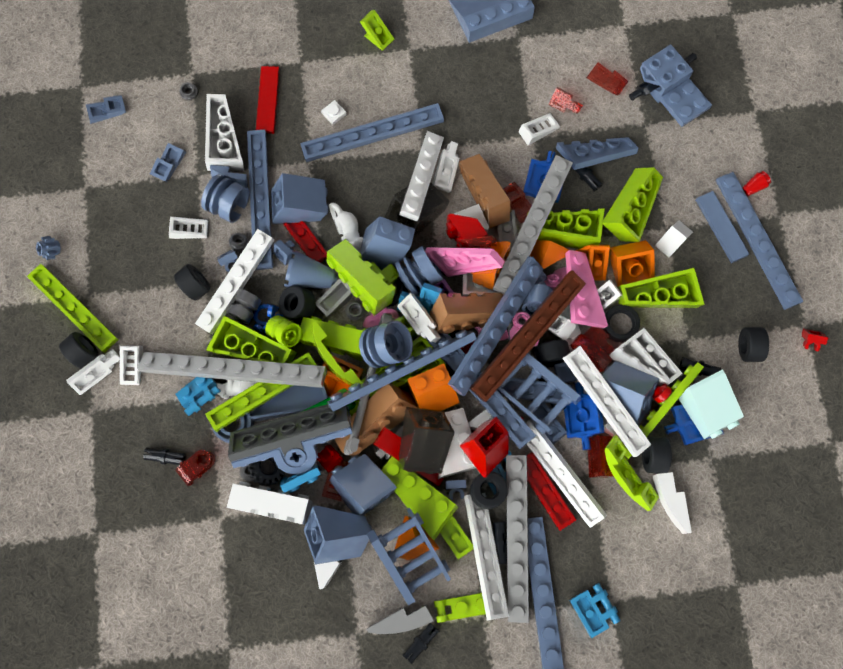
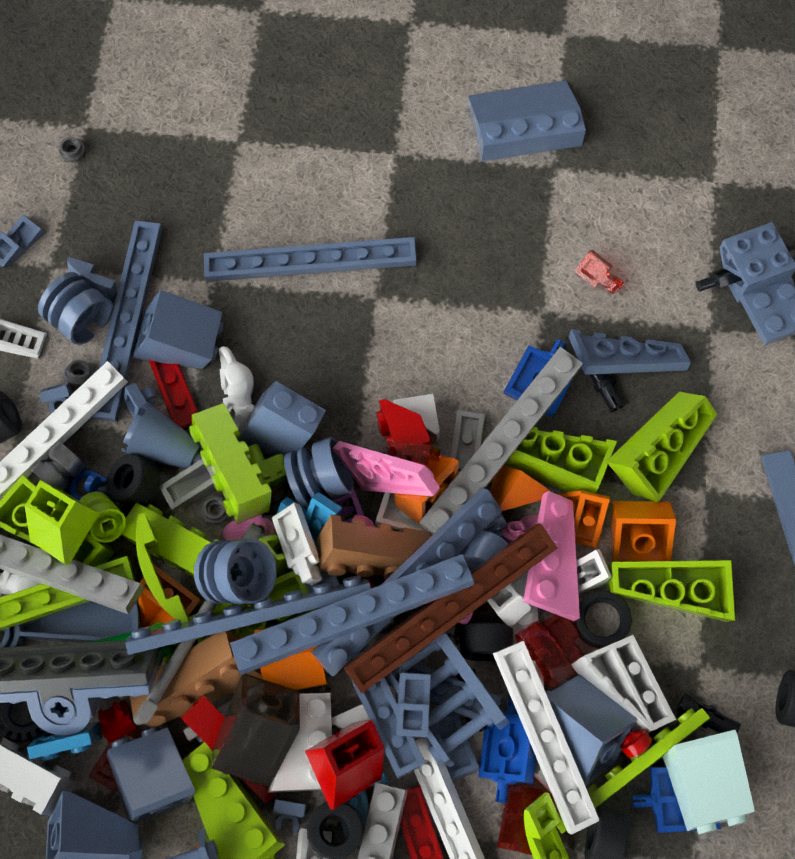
camera: 15 degrees right, 5 degrees down
white wedge [205,94,244,171] -> none
red tile [256,66,280,134] -> none
white plate [321,100,347,125] -> none
lime slope [360,10,394,51] -> none
clear smoke slope [384,182,450,239] -> none
white plate [399,131,444,221] -> none
white hinge [432,141,460,193] -> none
medium nougat wedge [459,154,512,229] -> none
clear red slope [503,181,532,223] -> none
white slope [519,113,560,145] -> none
sand blue tile [554,362,578,383] -> none
clear red slope [586,62,628,95] -> none
white slope [655,220,693,258] -> none
none -> lime slope [25,480,99,566]
none -> sand blue plate [230,554,474,675]
none -> sand blue slope [396,673,431,738]

